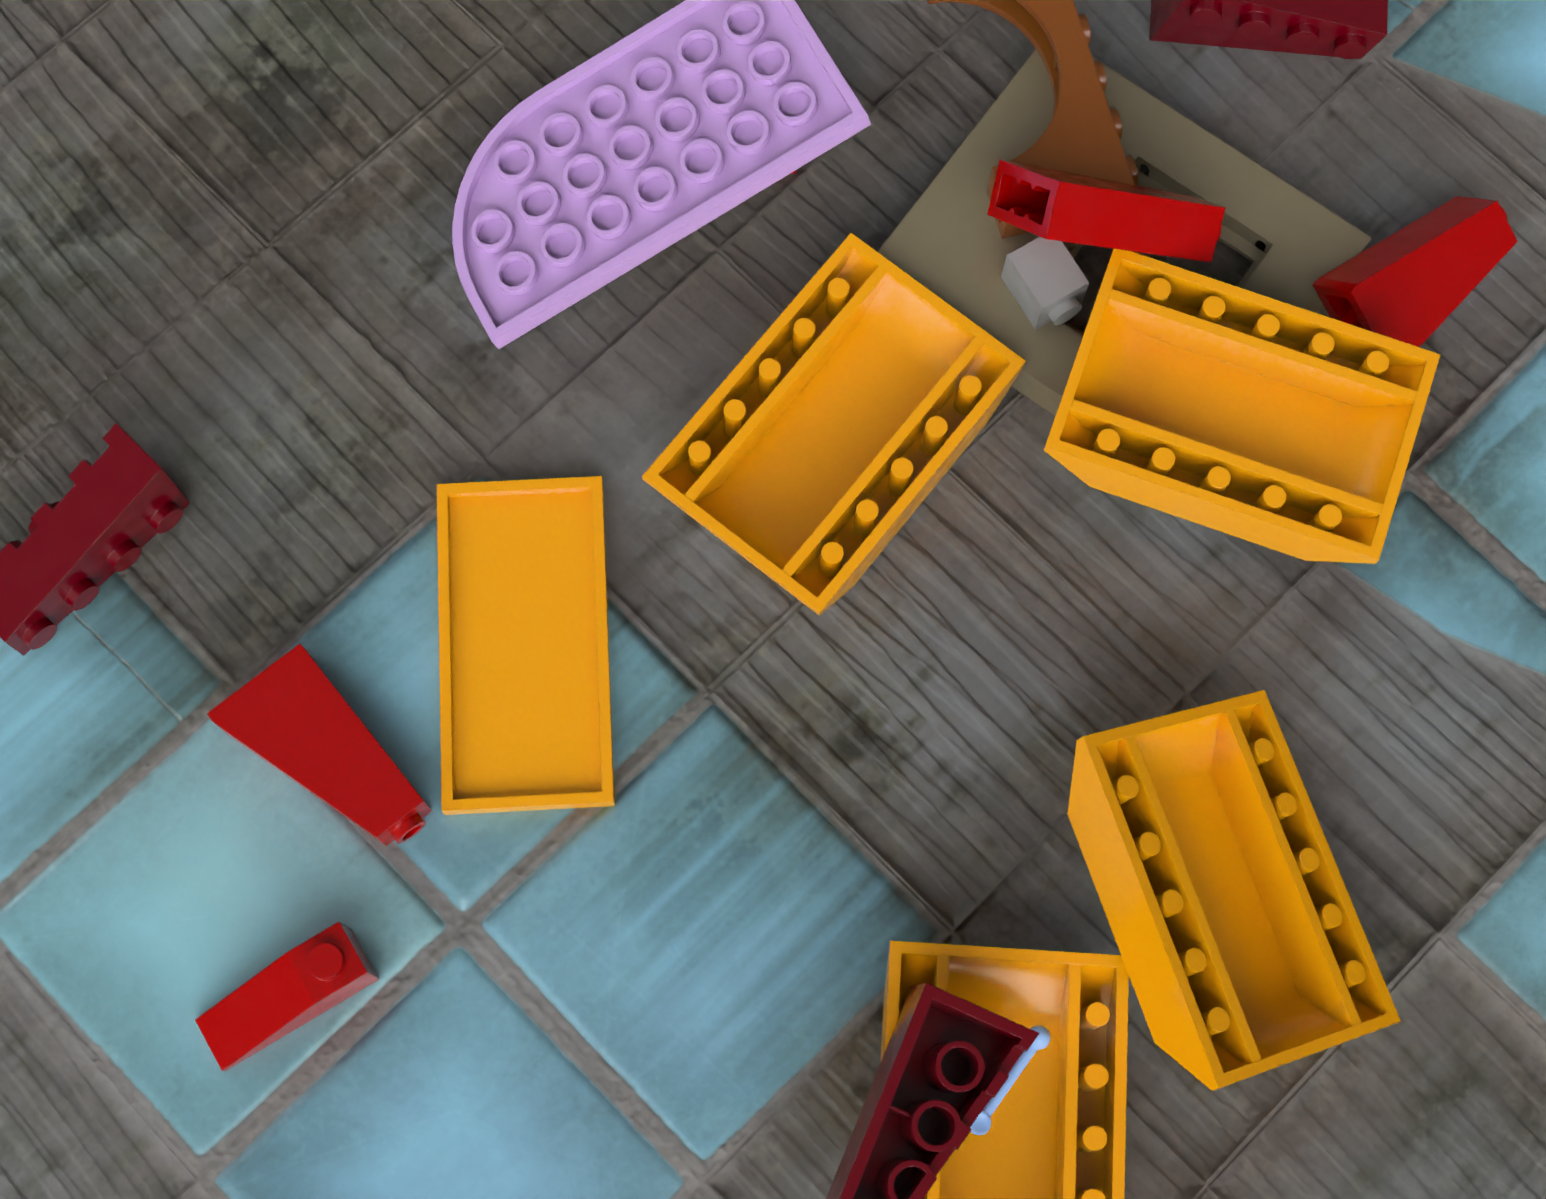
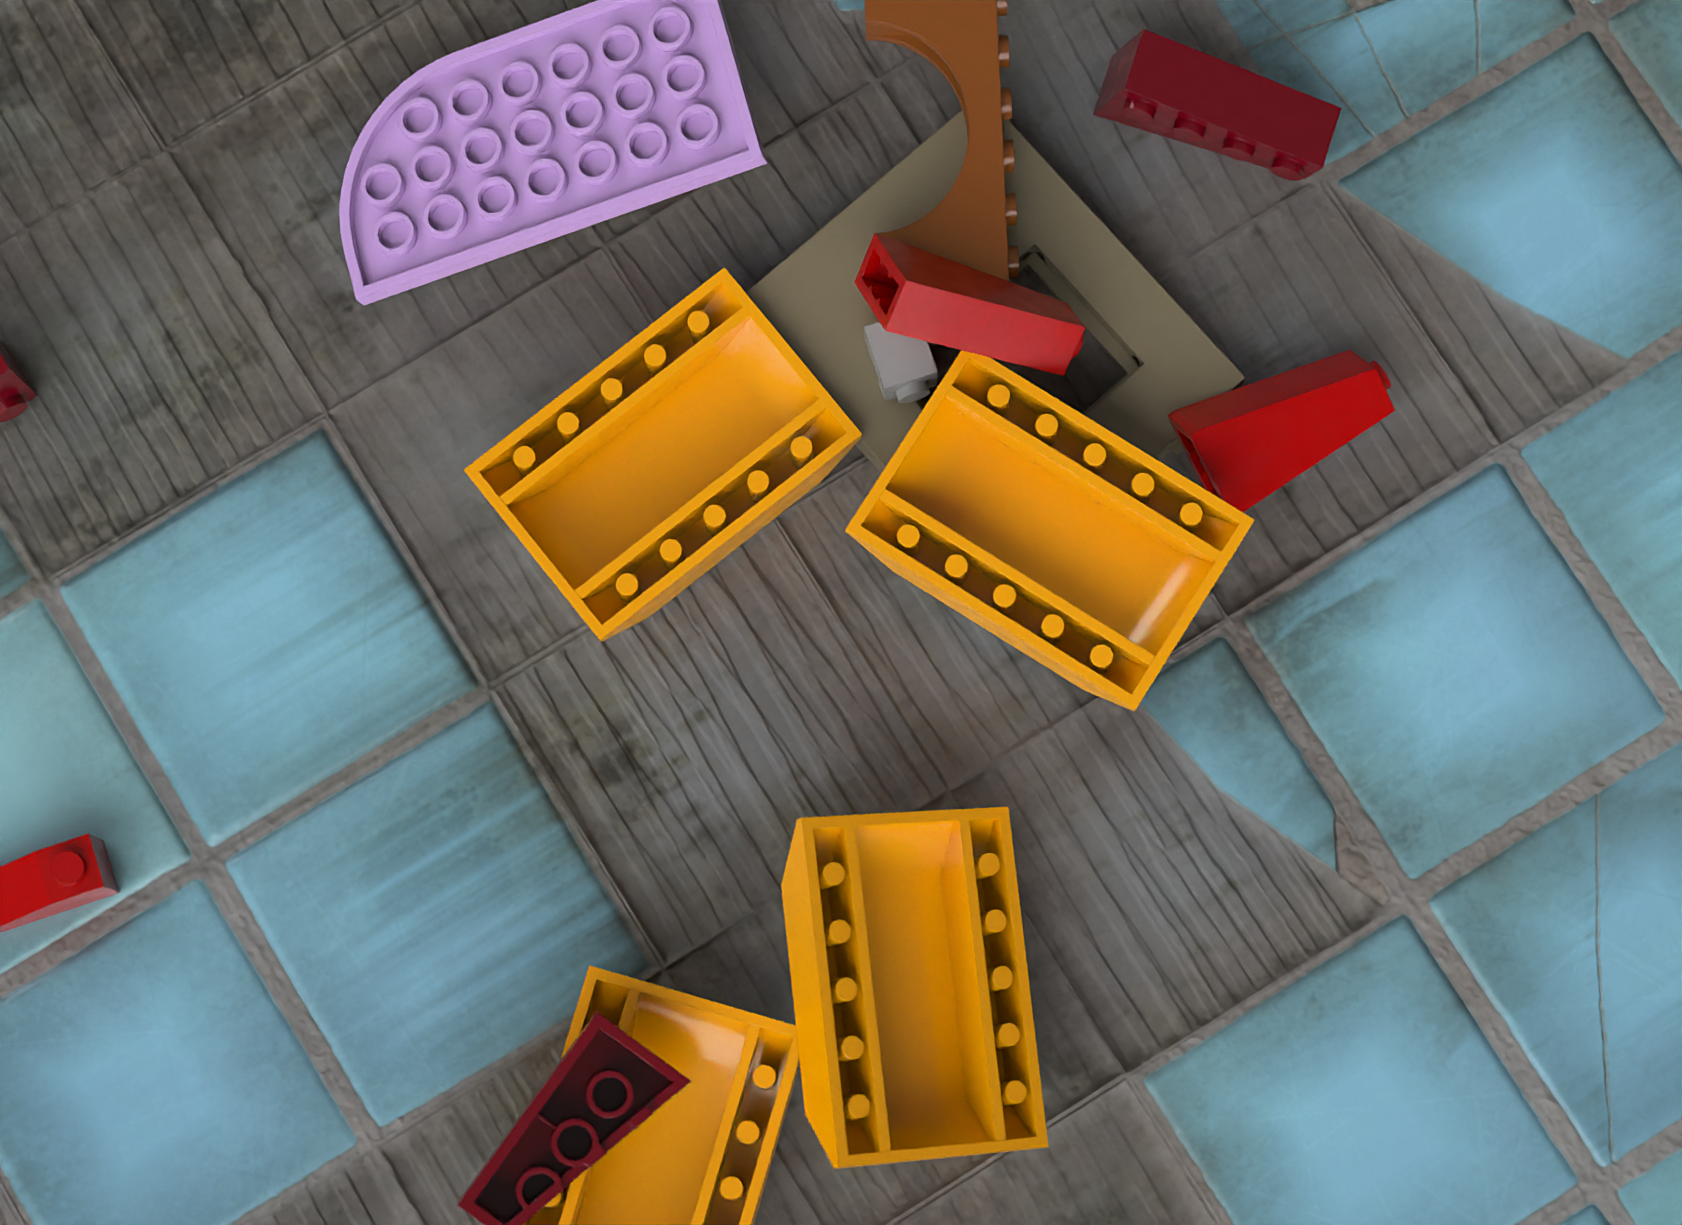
camera: 20 degrees right, 5 degrees up
red slope [207,643,432,846] -> none
light orange tile [436,476,615,815] -> none
light blue hinge [970,1025,1051,1135] -> none

